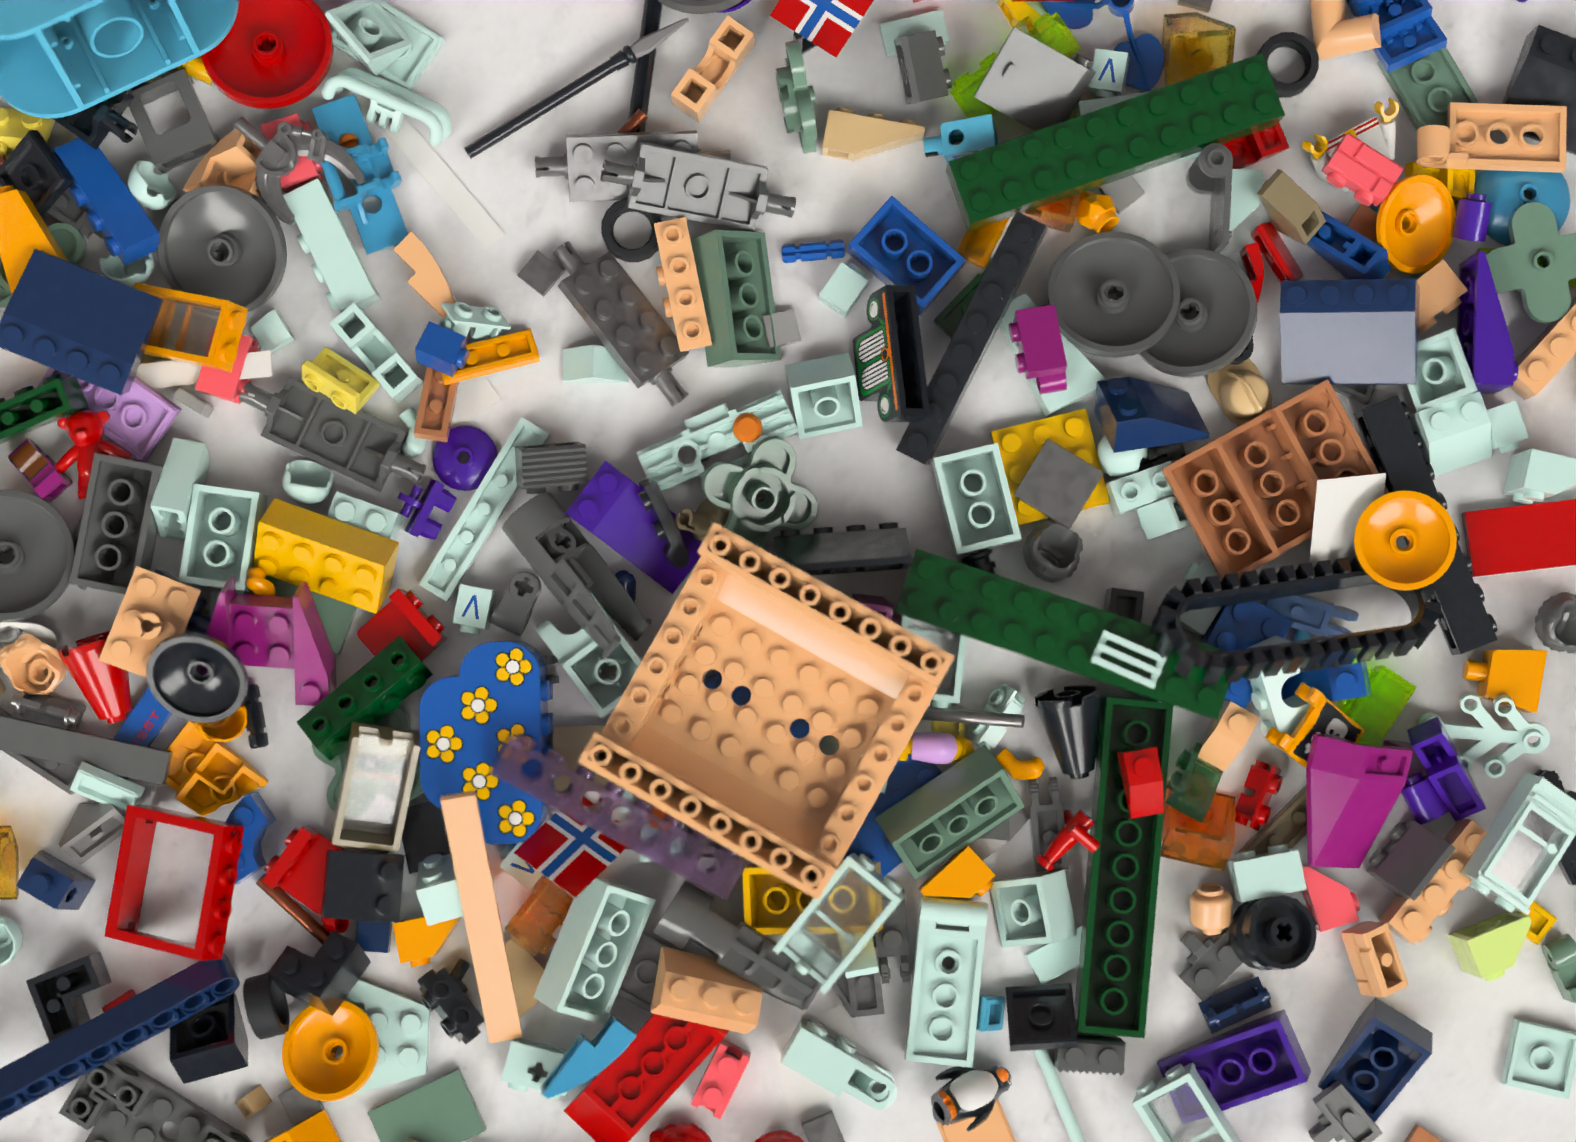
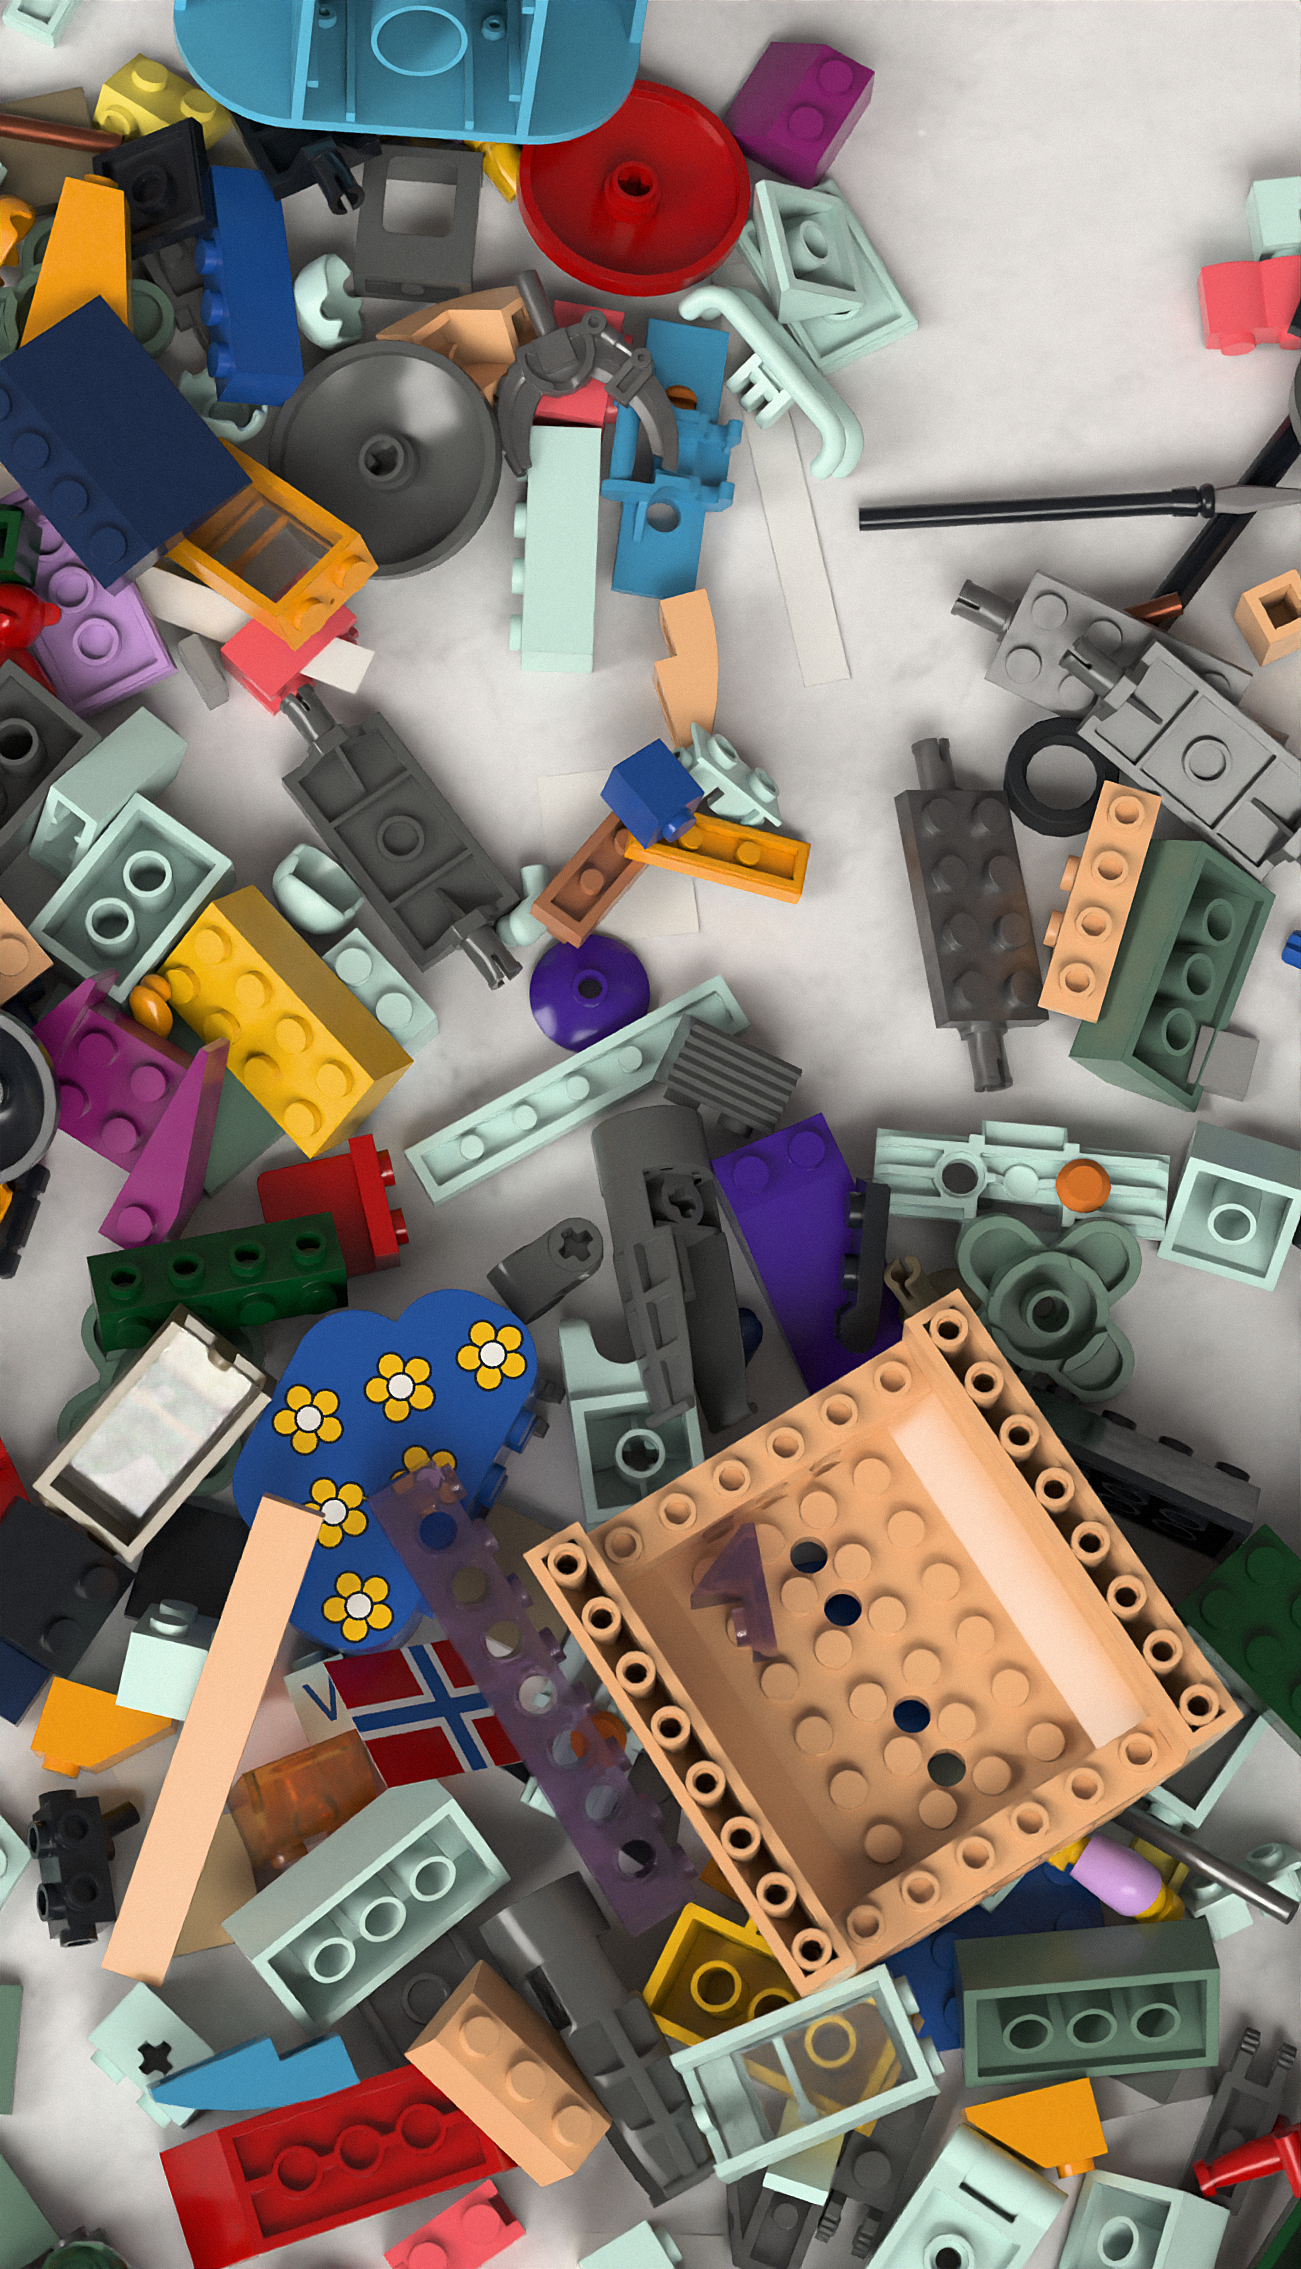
camera: 25 degrees right, 10 degrees down
light aqua slope [250,309,295,354] -> none
light yellow bracket [302,347,379,414] -> none
light aqua arch [329,303,424,403] -> none
dark purple hips [397,479,457,540] -> none
light aqua brick [452,584,496,635] -> none
flat silver tile [518,250,564,297] -> none
light aqua slope [563,345,628,383] -> none
light orange arm [995,747,1045,780] -> none
none -> slope [690,1522,778,1663]

